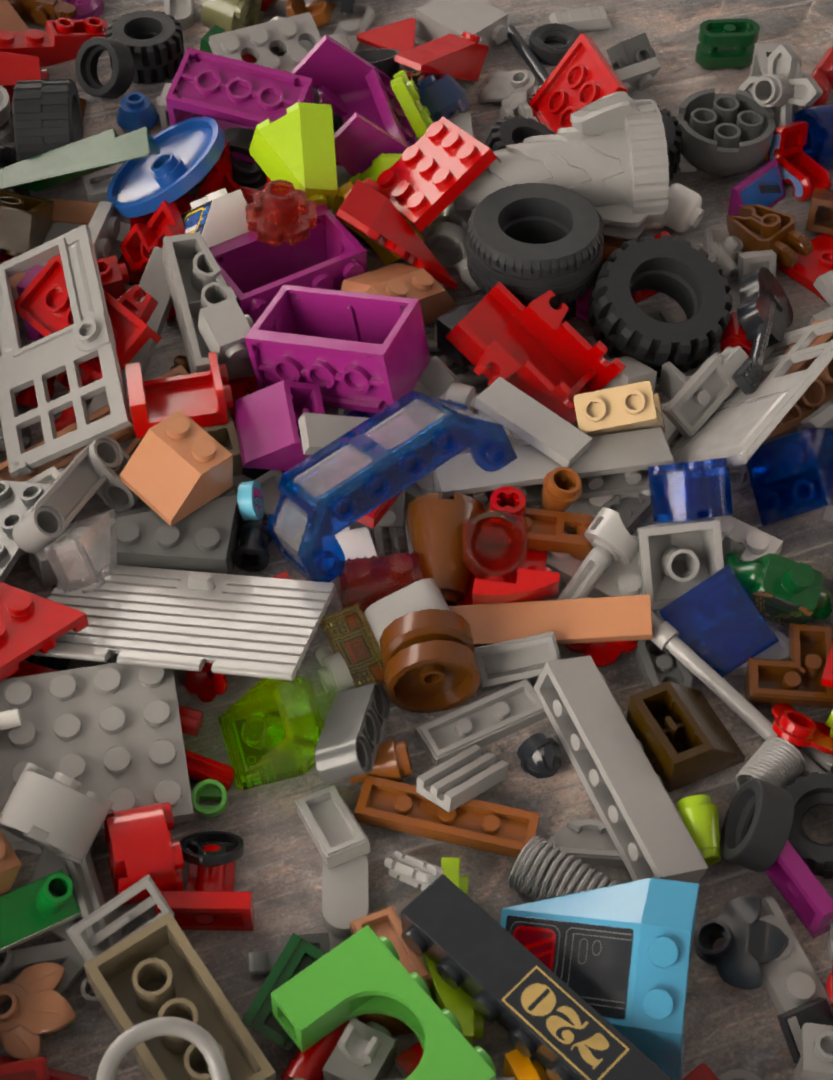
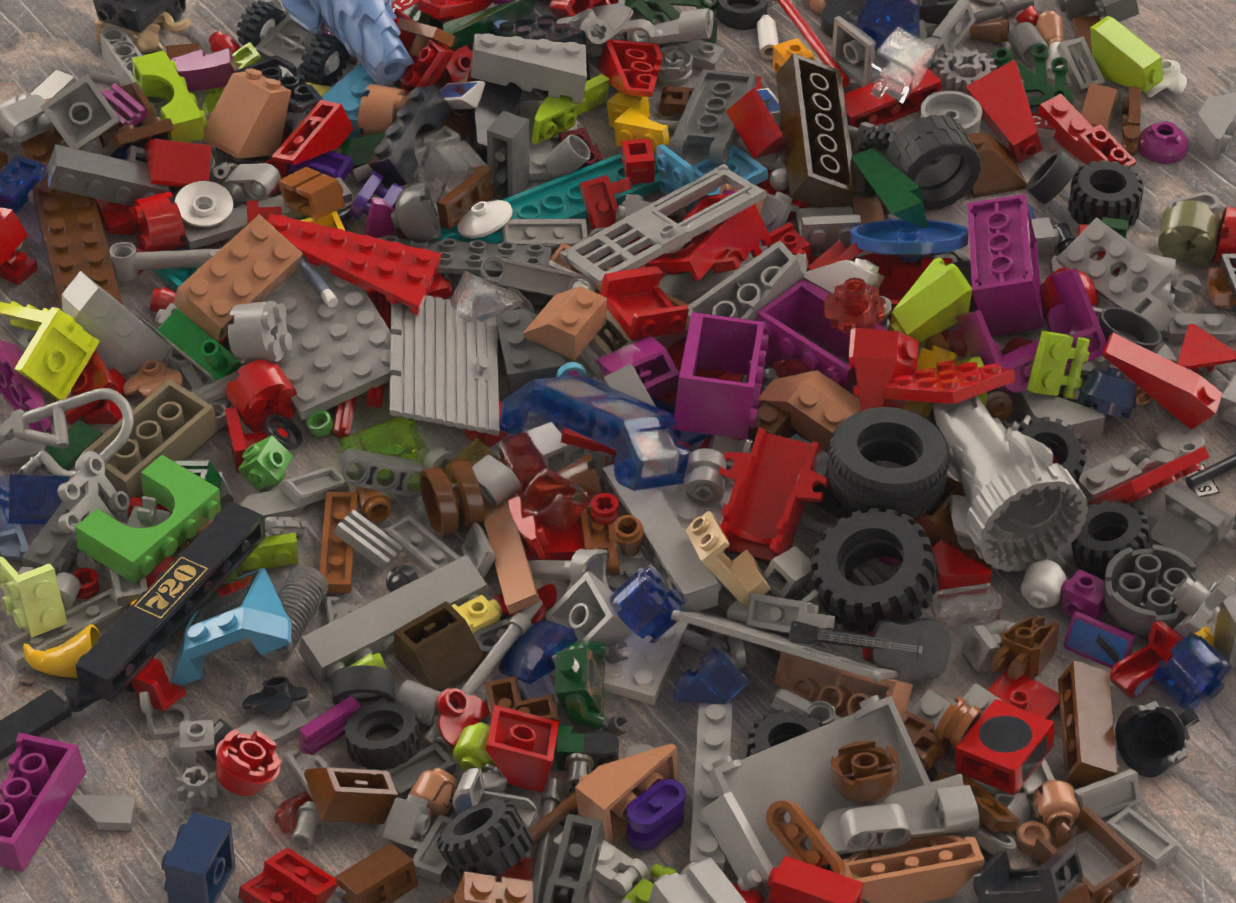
camera: 75 degrees right, 5 degrees down
light grey tile [66,874,175,962] -> none
light grey brick [198,297,254,364] -> none
light grey tile [475,377,593,468] -> none
none -> bright green brick [238,435,293,491]
none -> light yellow brick [452,595,502,634]
none -> magenta brick [1060,569,1113,620]

